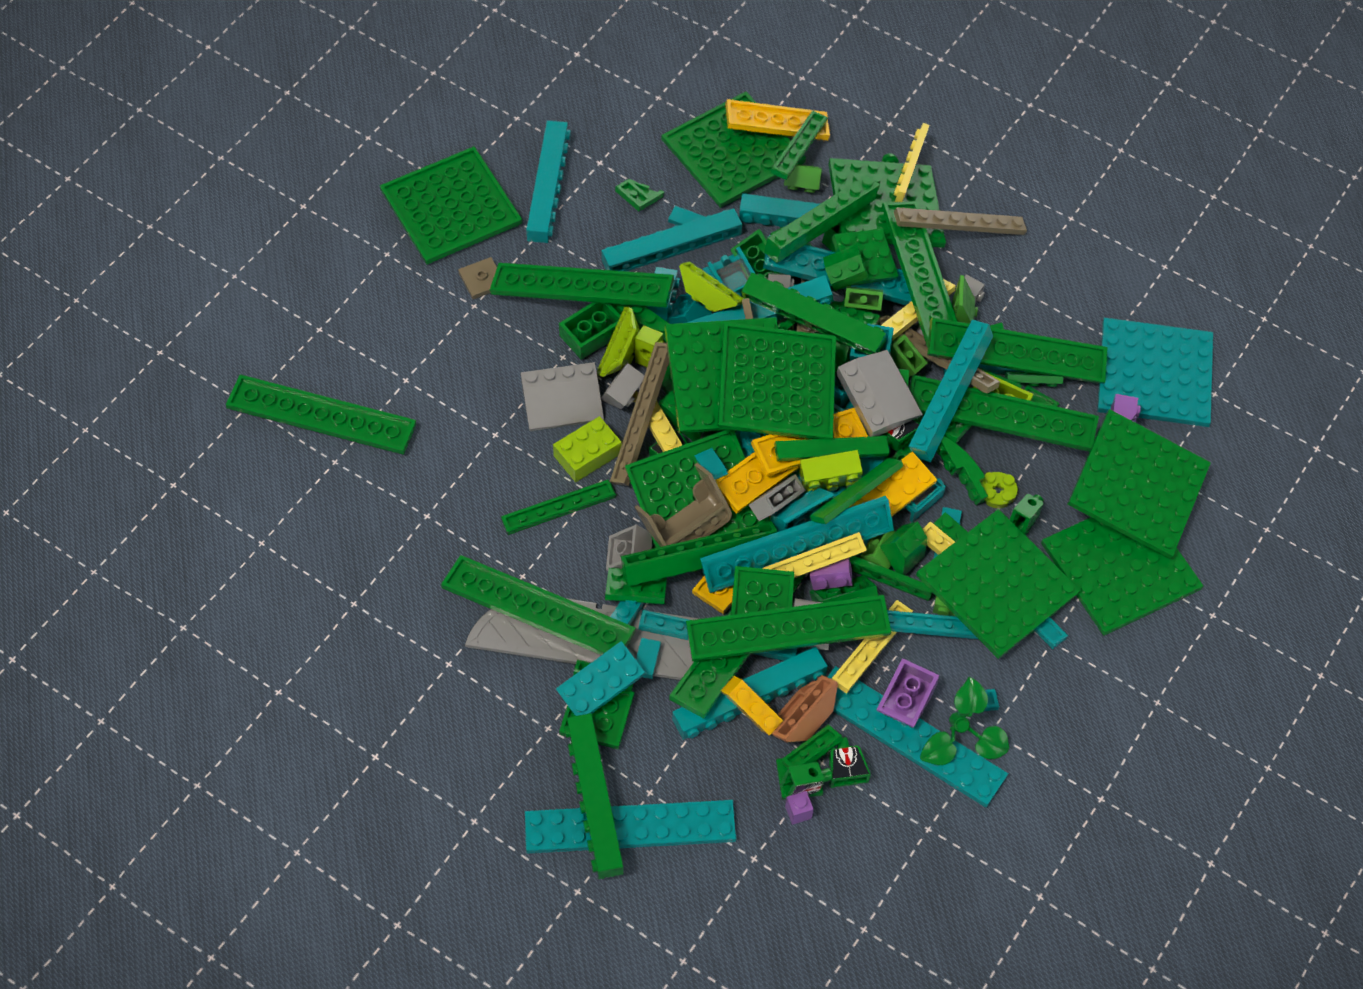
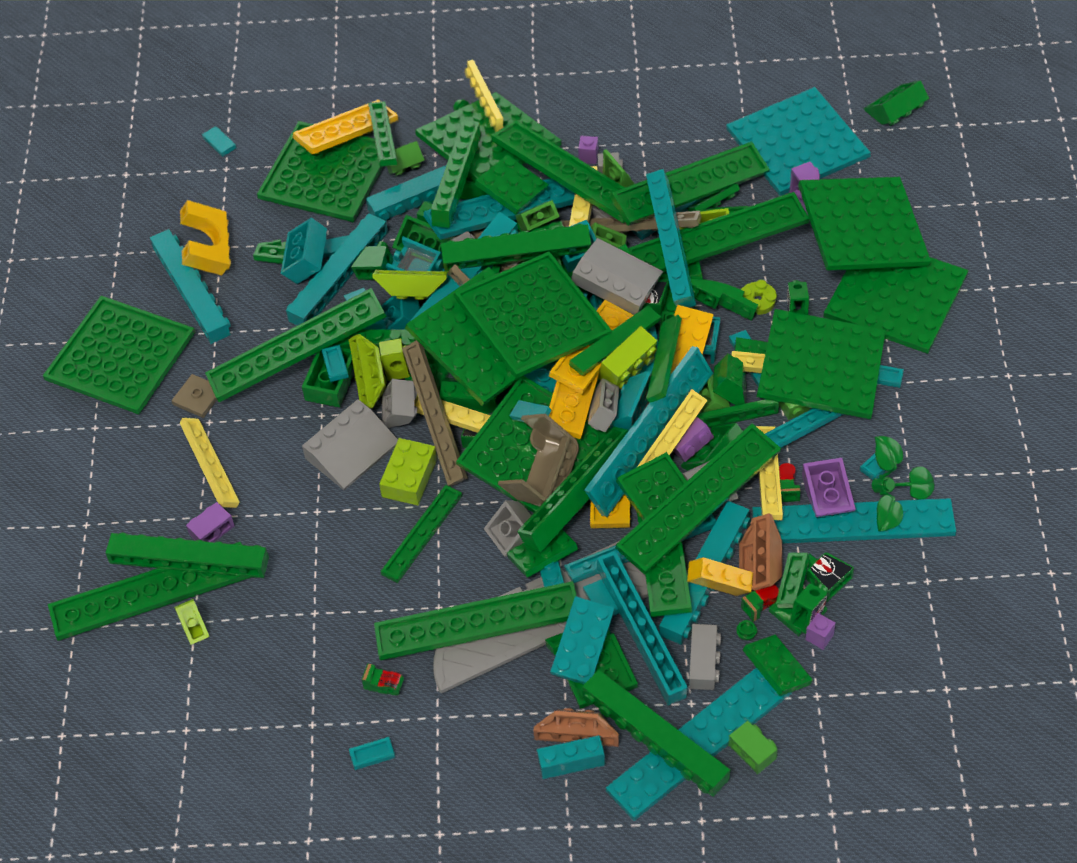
camera: 30 degrees left, 5 degrees down
green slope [823,244,869,291] -> none
dark tan plate [894,207,1027,235] -> none
none -> green brick [105,533,269,578]
none -> lime slope [174,599,210,645]
none -> yellow arch [180,200,231,276]
none -> light yellow plate [180,418,240,508]
none -> medium lavender brick [186,502,235,542]
none -> teal tile [202,126,236,157]
none -> teal brick [281,218,327,284]
none -> teal tile [322,345,349,382]
none -> teal tile [349,737,395,770]
none -> green torso [351,241,393,280]
none -> green leg [362,663,404,696]
none -> nougat wedge [533,708,619,747]
none -> teal brick [537,735,605,779]
none -> medium lavender brick [578,136,598,164]
none -> teal brick [597,551,688,705]
none -> light grey brick [689,624,721,690]
none -> bright green brick [728,720,777,774]
none -> green plate [736,620,757,640]
none -> leg [741,585,779,622]
none -> green plate [743,634,813,696]
none -> leg [779,463,800,502]
none -> green slope [864,80,929,125]

